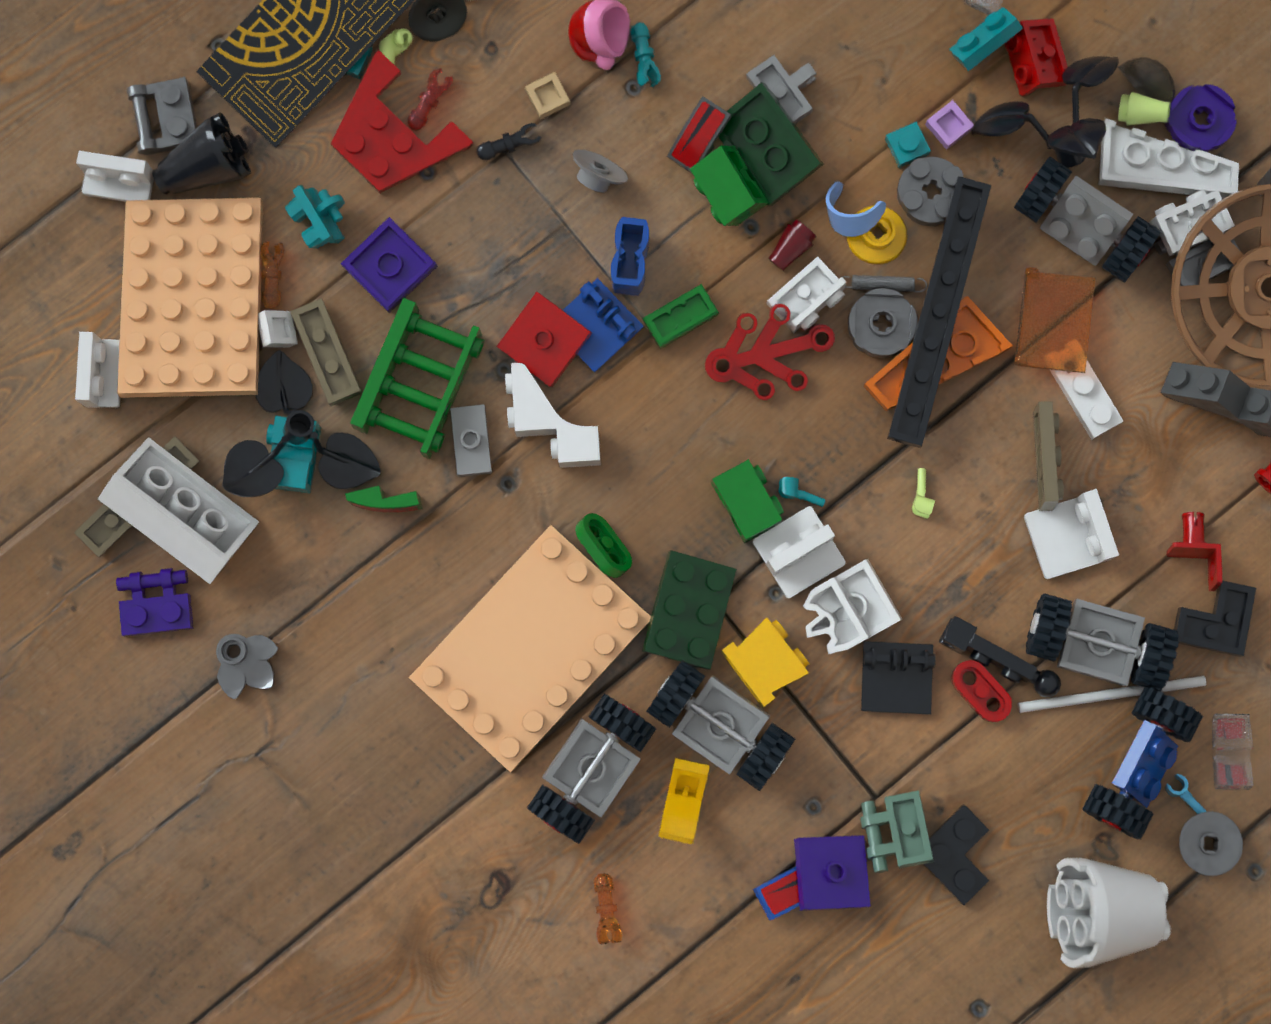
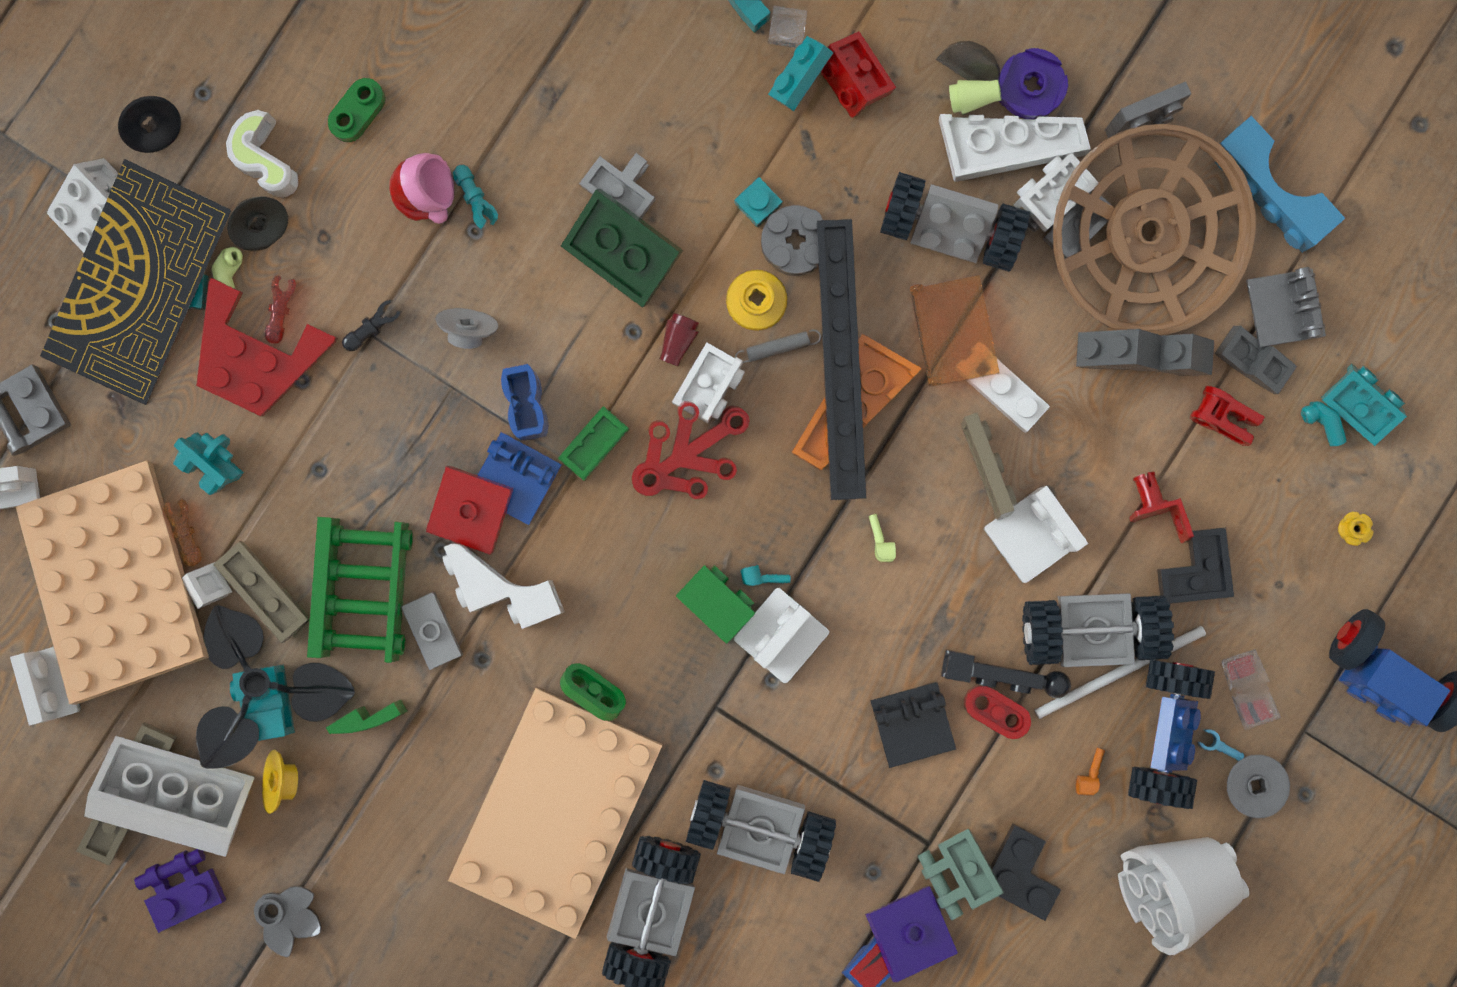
camera: 20 degrees left, 5 degrees up
black cone [152,112,251,194] -> none
dark purple plate [341,217,438,313] -> none
tan plate [525,72,570,120] -> none
dark green plate [642,550,737,670] -> none
yellow bracket [658,758,710,844] -> none
red slope [667,96,732,173] -> none
green brick [690,146,768,226] -> none
yellow hips [721,617,809,708] -> none
white plate [803,559,902,654] -> none
light blue helmet [826,181,886,237] -> none
flat silver plate [848,288,918,358] -> none
lavender plate [925,100,974,150] -> none
black plant [971,56,1119,168] -> none
none -> yellow piece [262,750,298,814]
none -> orange hand [1076,748,1105,795]

